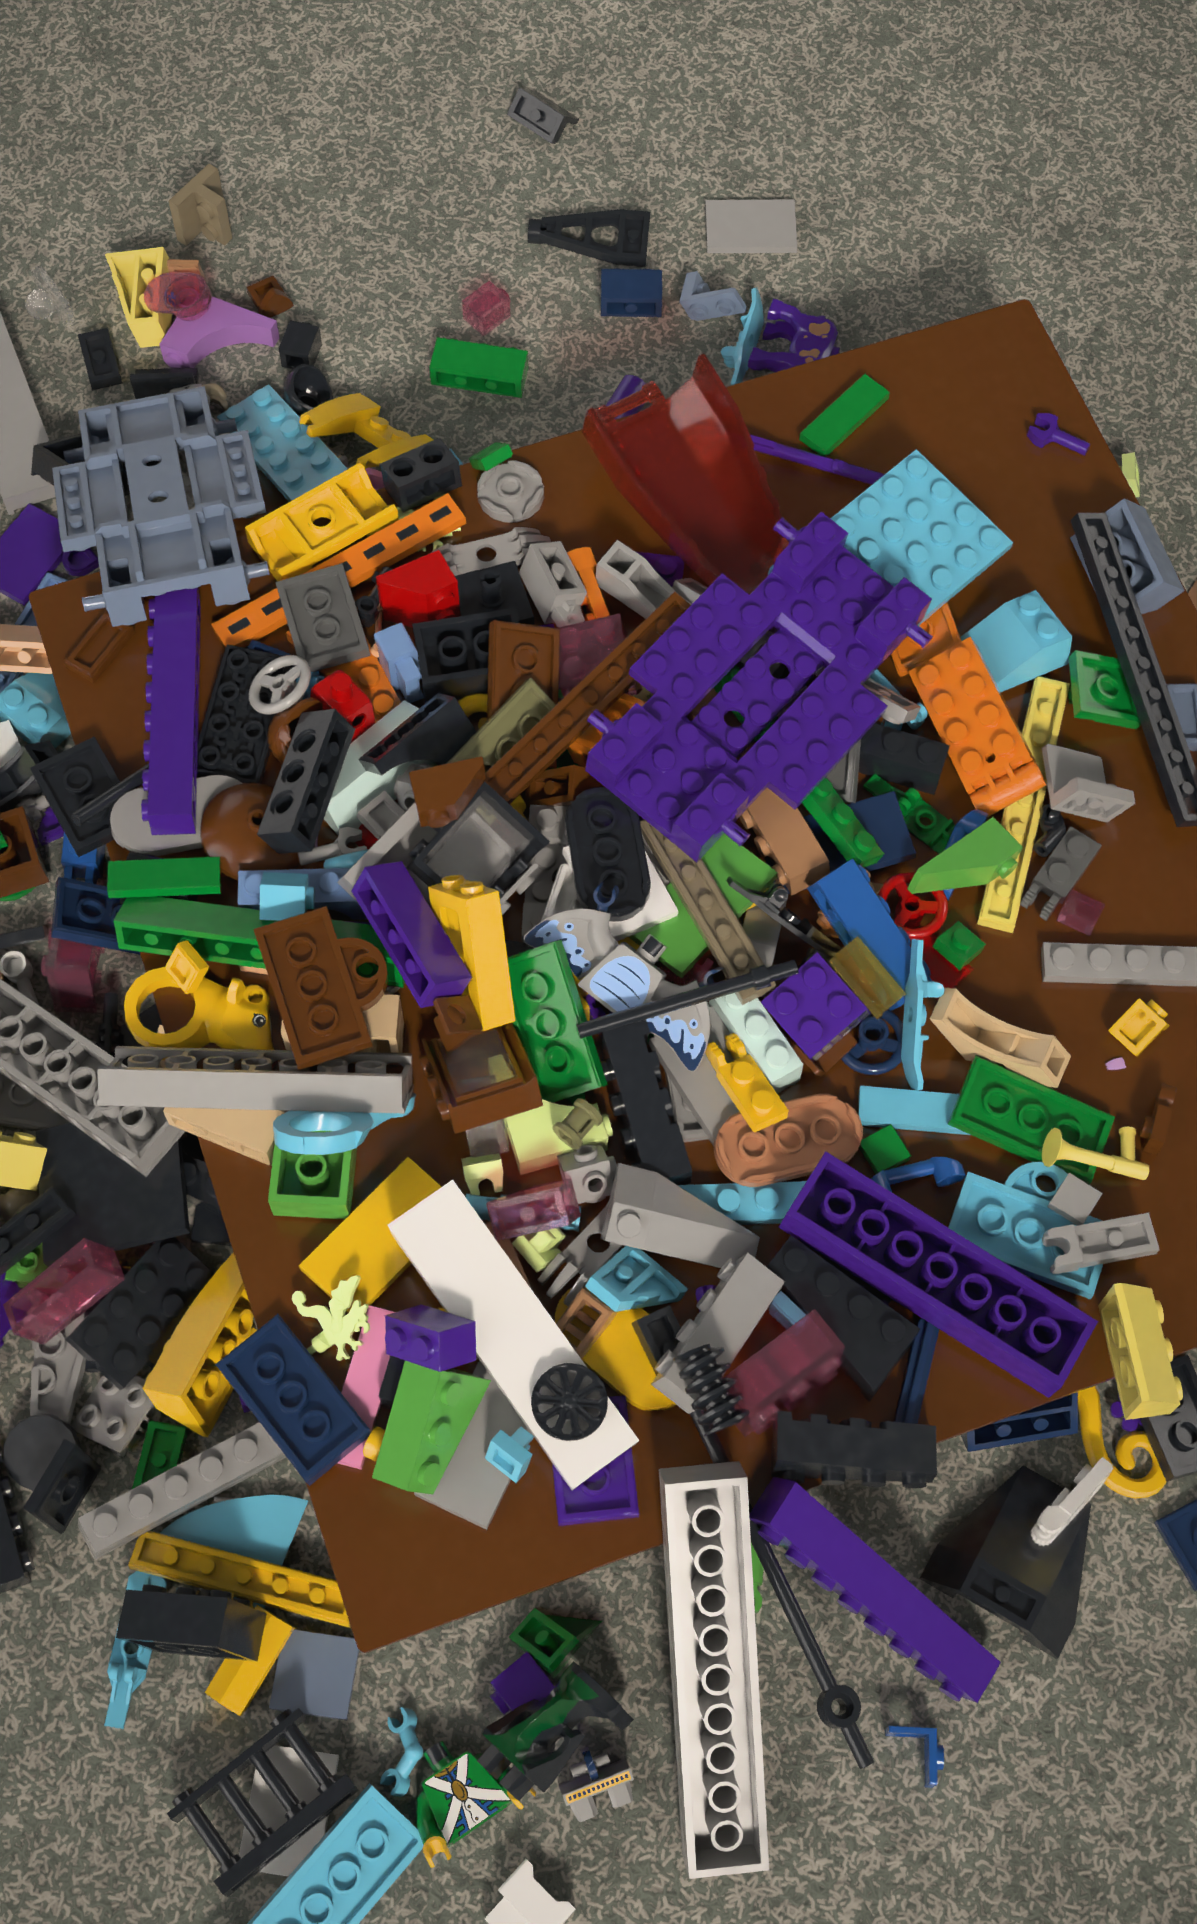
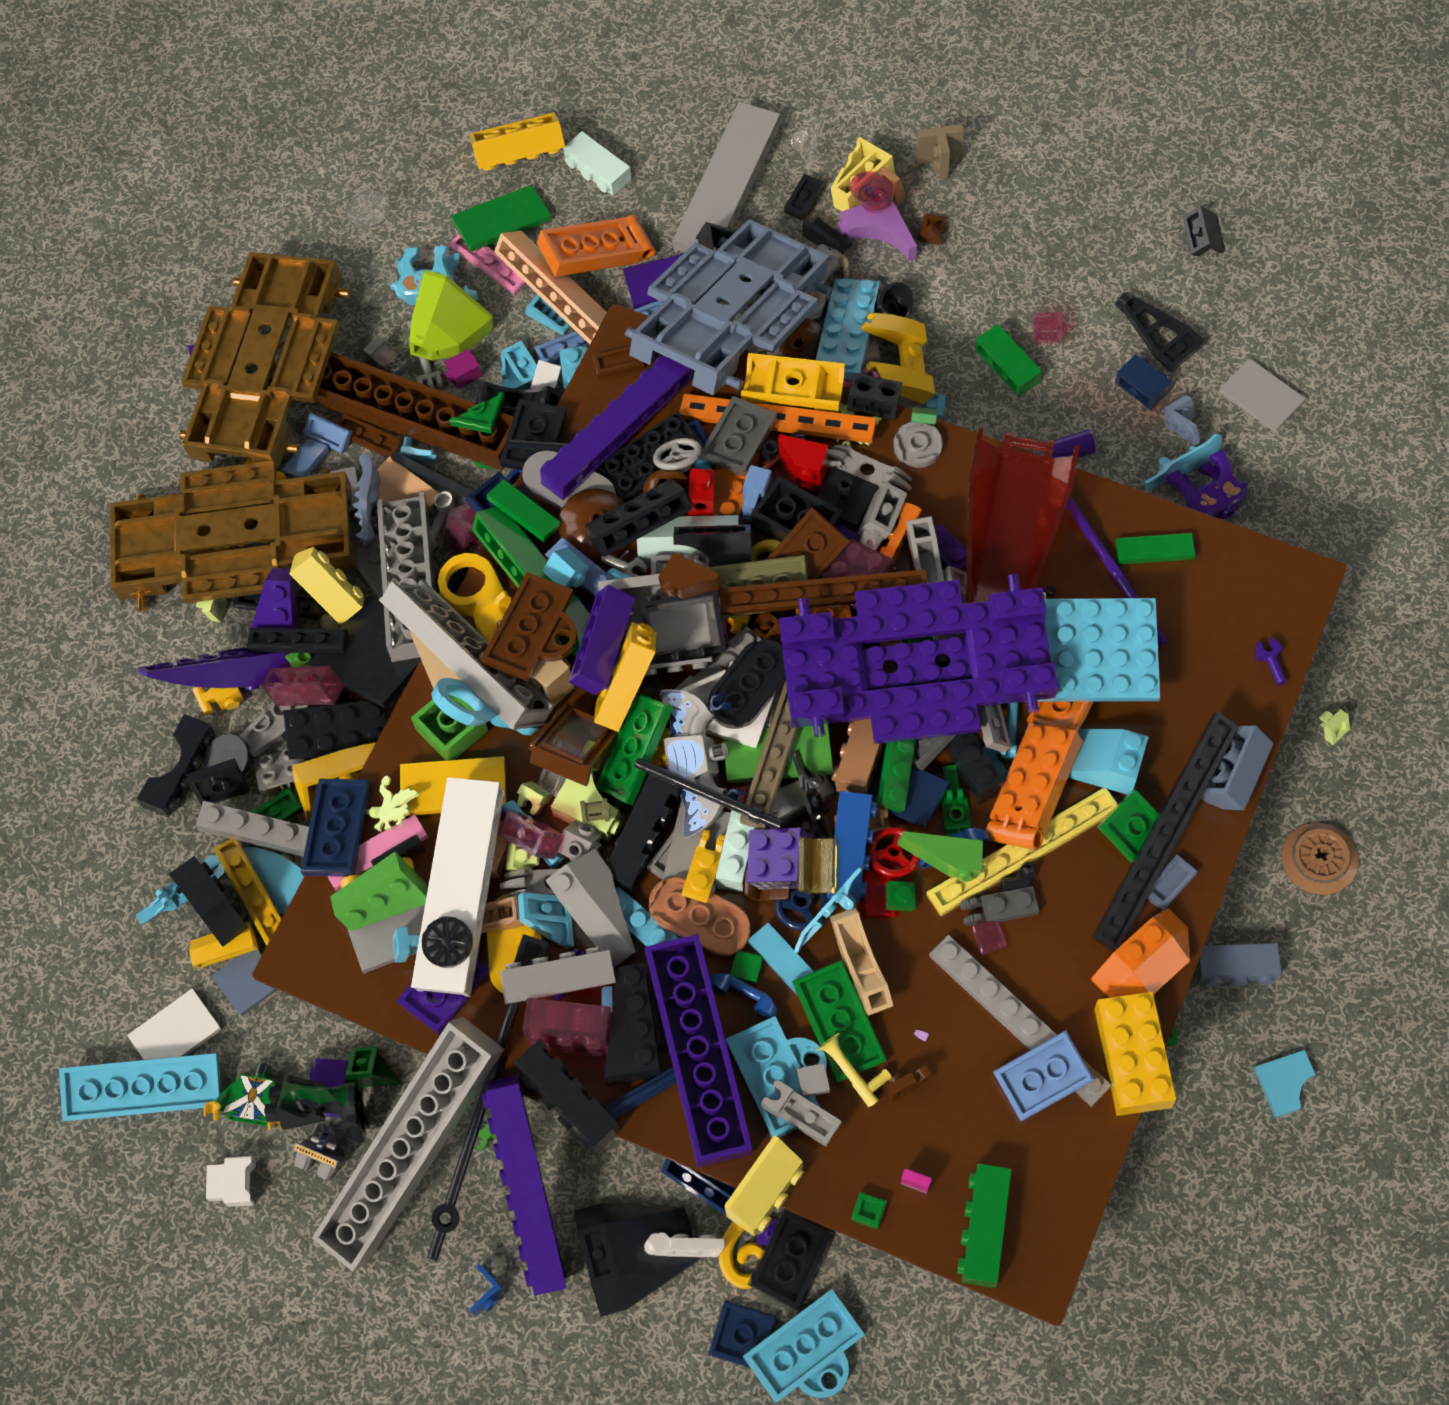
camera: 50 degrees right, 0 degrees up
yellow tile [165,940,209,994] -> none
black fence [167,1708,359,1897] -> none
black brick [279,320,322,369] -> none
medium azure arm [380,1707,423,1797] -> none
dark purple brick [385,1304,476,1372] -> none
reddish brown bracket [433,995,483,1052] -> none
black piece [673,1343,750,1437] -> none
light grey bracket [1042,744,1135,822] -> none
yellow bracket [1108,998,1170,1057] -> none

